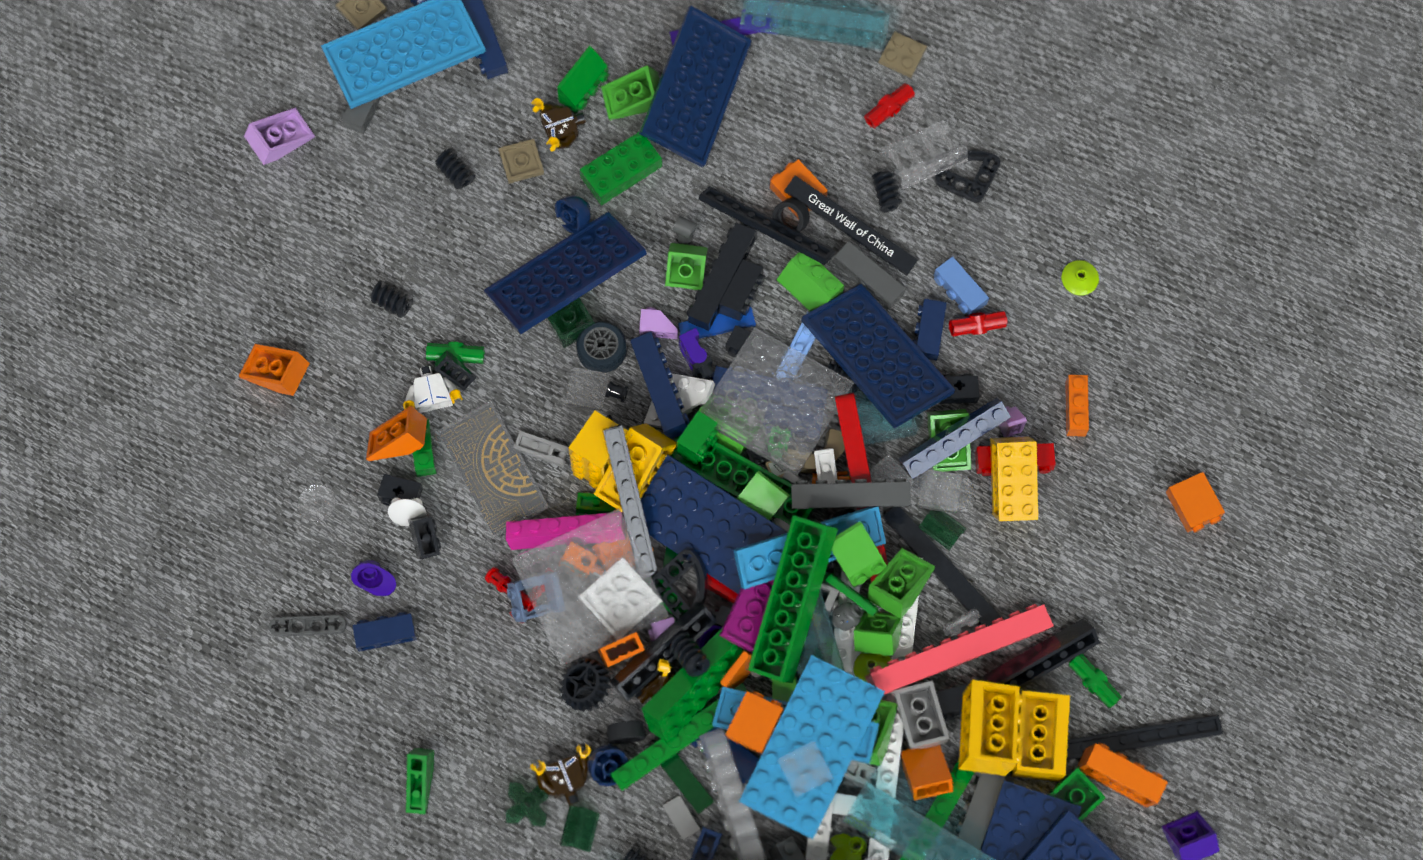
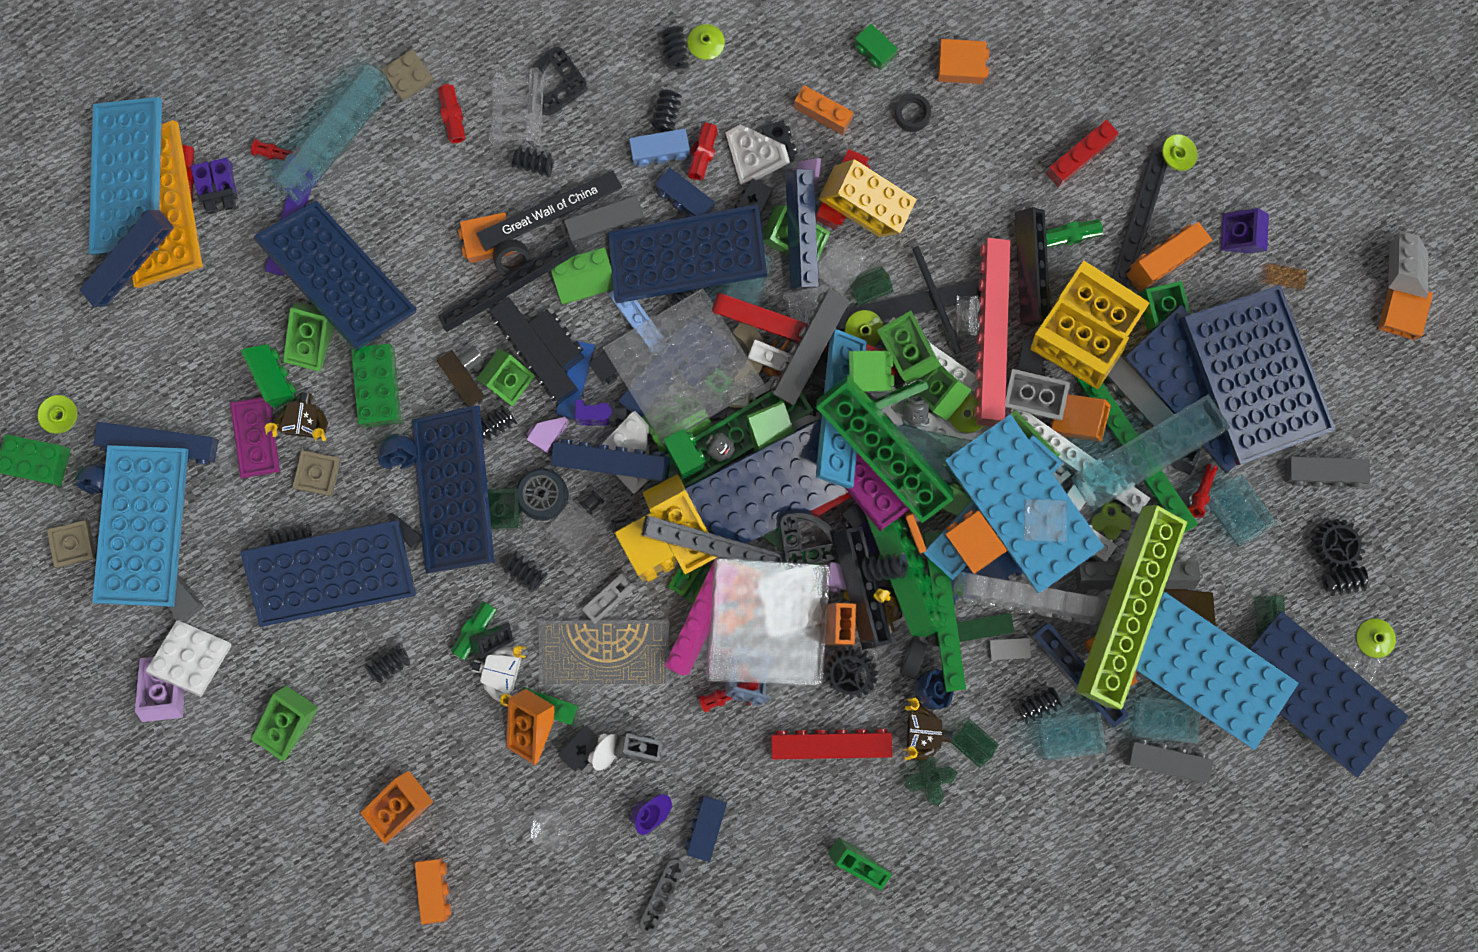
camera: 60 degrees left, 10 degrees up
none -> white plate [146,620,231,697]
none -> magenta tile [230,397,281,479]
none -> dark blue plate [240,519,416,627]
none -> bright green slope [251,685,318,761]
none -> black slope [388,513,423,550]
none -> orange brick [415,858,451,925]
none -> dark brown tile [437,350,486,407]
none -> black piece [481,405,518,444]
none -> black piece [504,550,548,593]
none -> black piece [651,90,682,132]
none -> black piece [661,26,689,70]
none -> dark grey head [705,432,735,462]
none -> white plate [725,125,790,186]
none -> black brick [762,120,797,162]
none -> red brick [771,729,893,760]
none -> lime dish [845,310,883,346]
none -> green brick [854,23,898,71]
none -> black tyre [895,94,931,132]
none -> black bar [912,246,962,355]
none -> red brick [1046,119,1119,188]
none -> lime dish [1162,134,1198,171]

